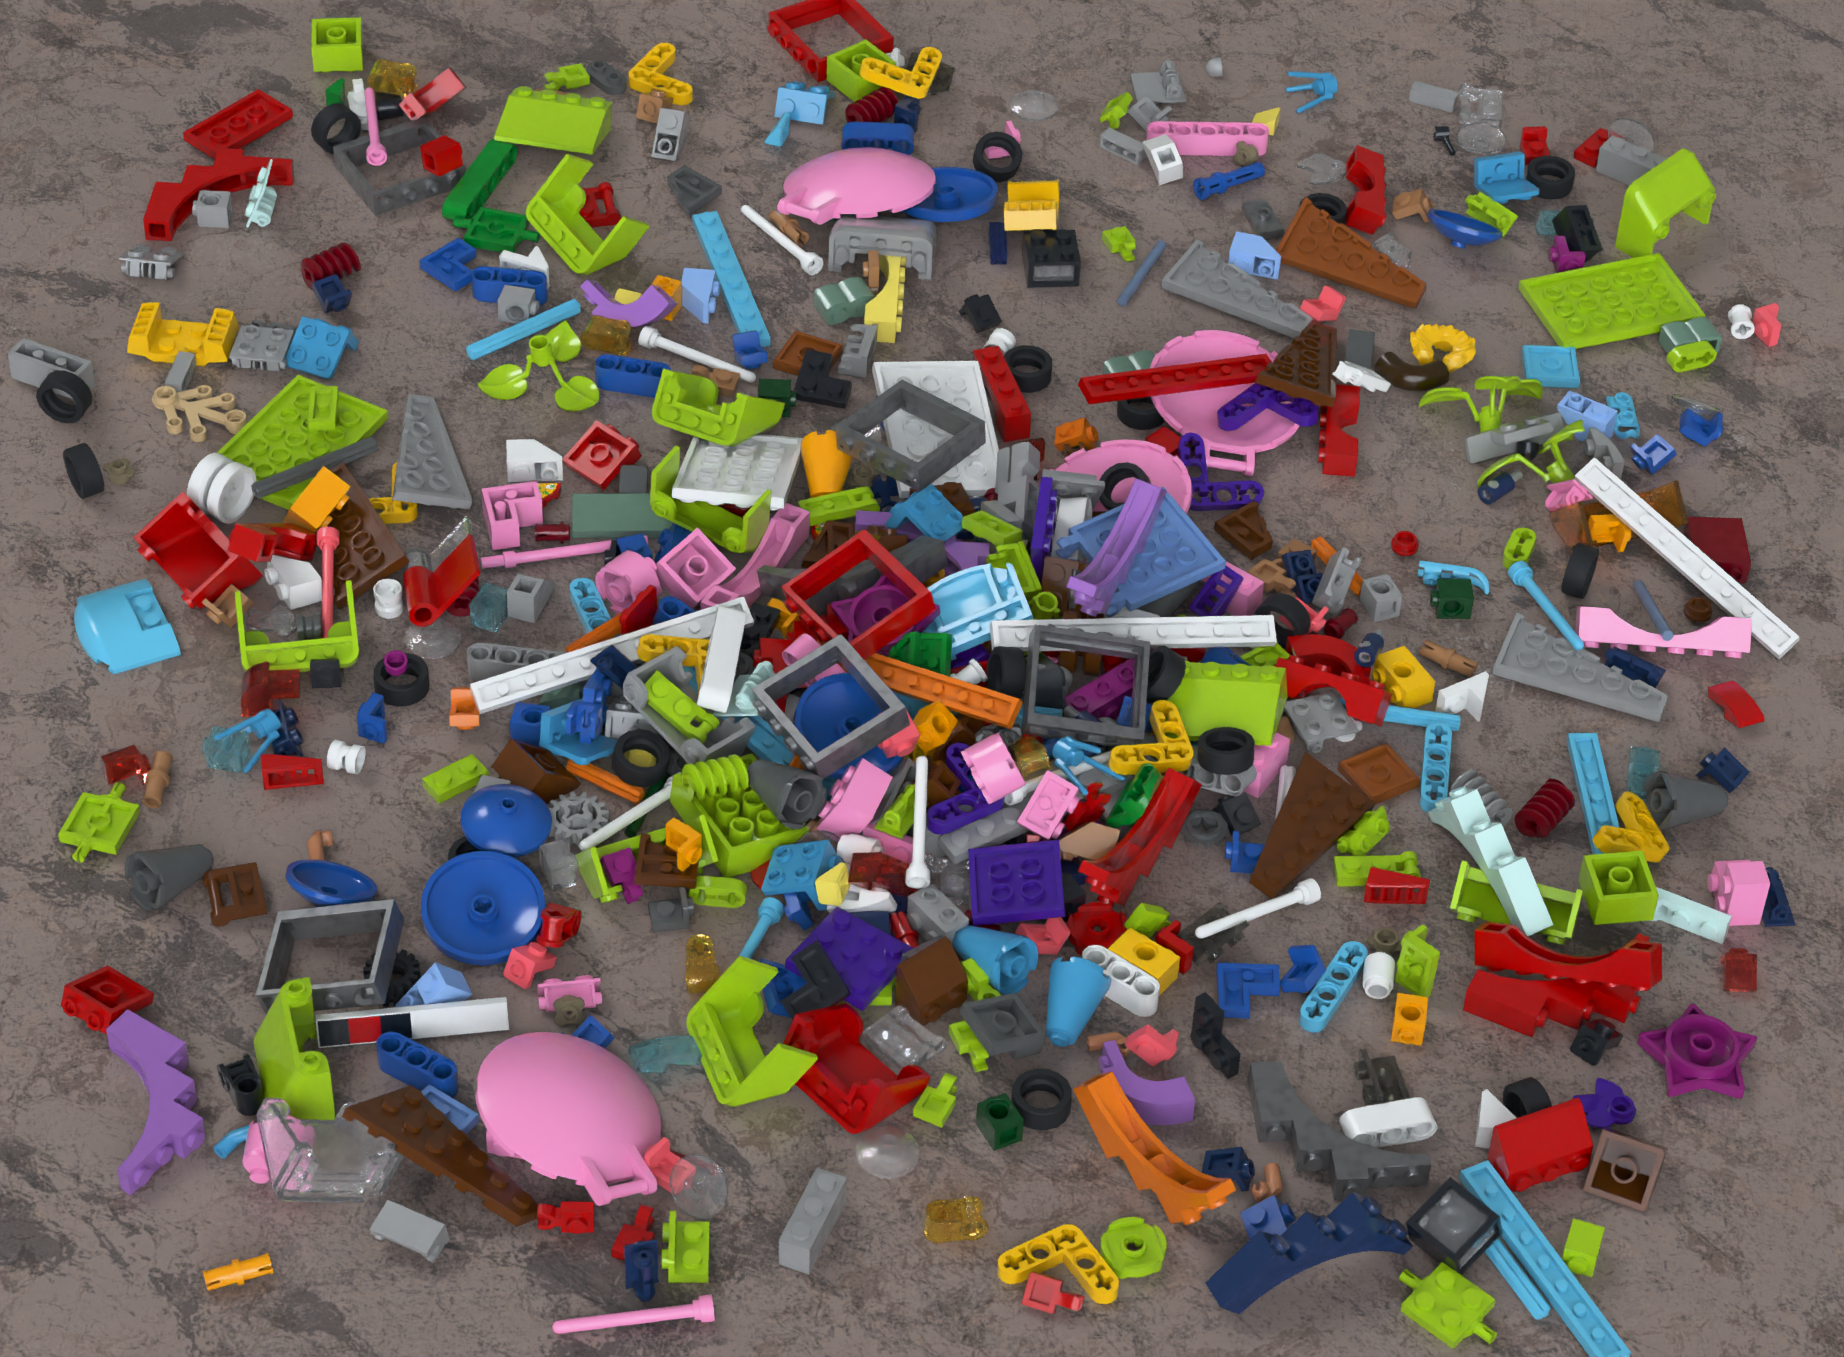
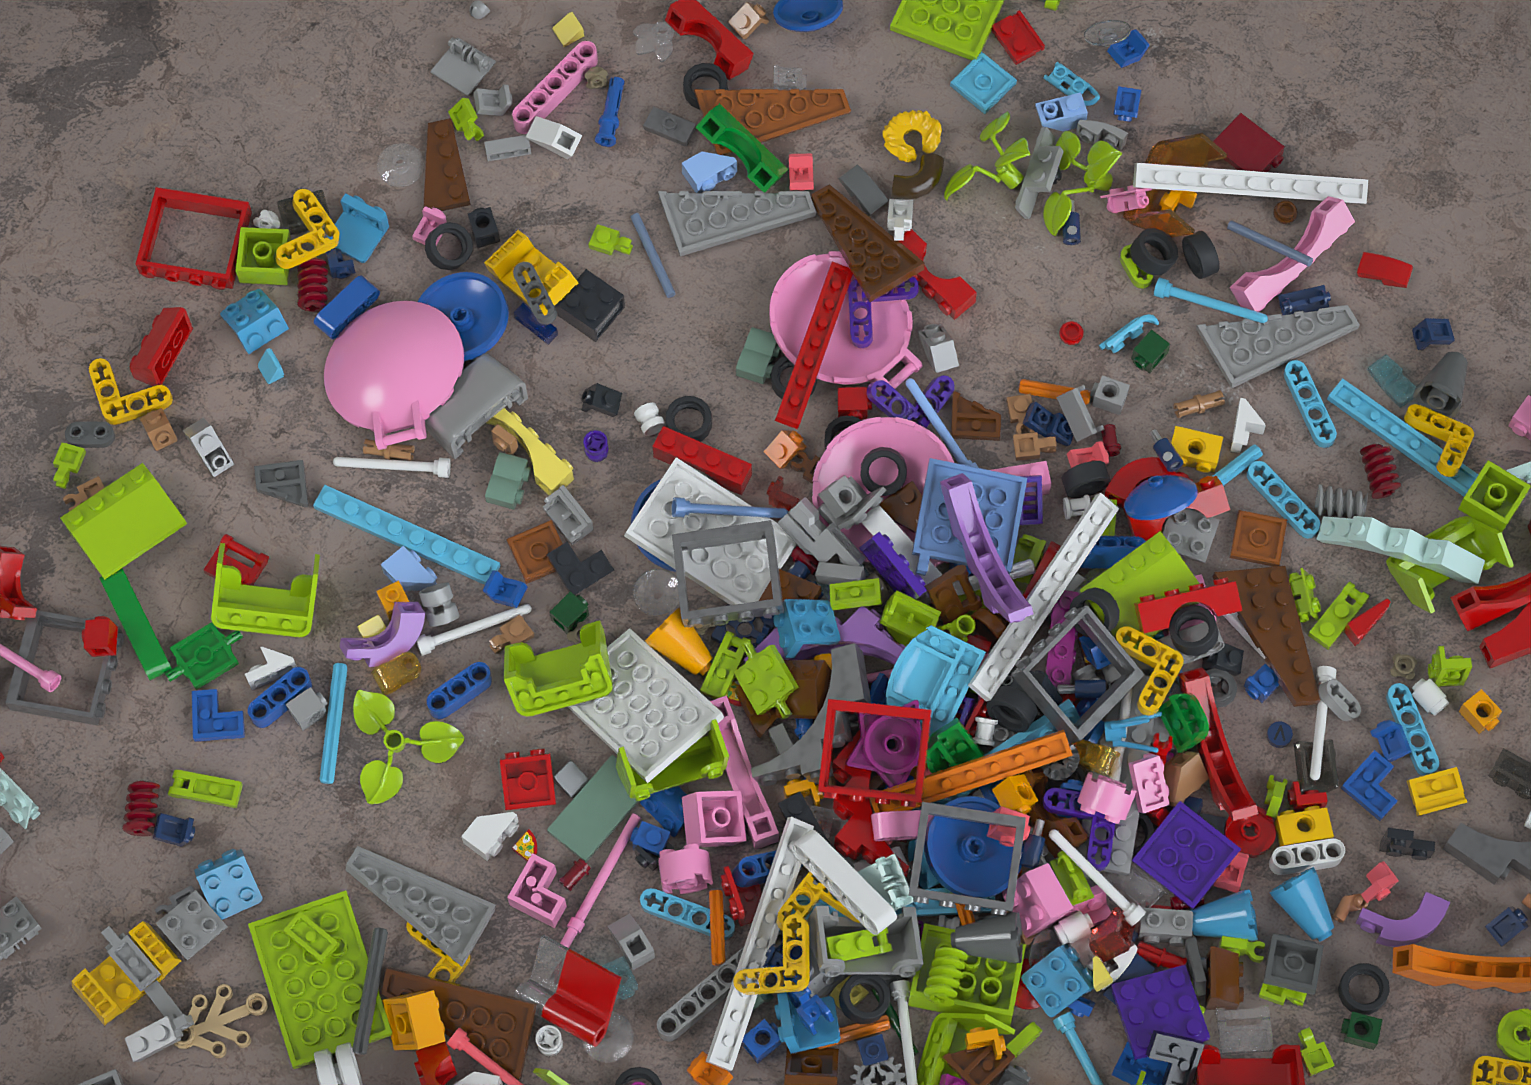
camera: 45 degrees left, 25 degrees up
none -> light grey hinge [101,926,161,991]
none -> light grey hinge [125,1014,194,1062]
none -> red slope [129,307,193,387]
none -> lime plate [168,770,243,808]
none -> dark azure bracket [326,193,389,263]
none -> light grey wheel [419,583,460,627]
none -> reddish brown wing [423,118,471,211]
none -> black brick [468,207,500,248]
none -> dark grey beam [513,262,557,325]
none -> dark purple wheel [583,430,609,462]
none -> medium blue piece [671,497,788,518]
none -> green arch [695,103,788,193]
none -> lime plate [733,641,799,719]
none -> yellow beam [733,914,810,995]
none -> light grey brick [818,475,863,518]
none -> dark blue bracket [855,1034,889,1066]
none -> light blue piece [906,378,979,468]
none -> light grey slope [918,324,959,373]
none -> red plate [991,10,1045,65]
none -> dark blue piece [1019,819,1045,869]
none -> blue dish [1124,475,1198,520]
none -> black tyre [1130,228,1179,276]
none -> red arch [1134,577,1242,633]
none -> dark blue tile [1266,721,1293,748]
none -> medium azure beam [1284,360,1337,448]
none -> light grey beam [1319,679,1361,721]
none -> yellow plate [1407,767,1467,816]

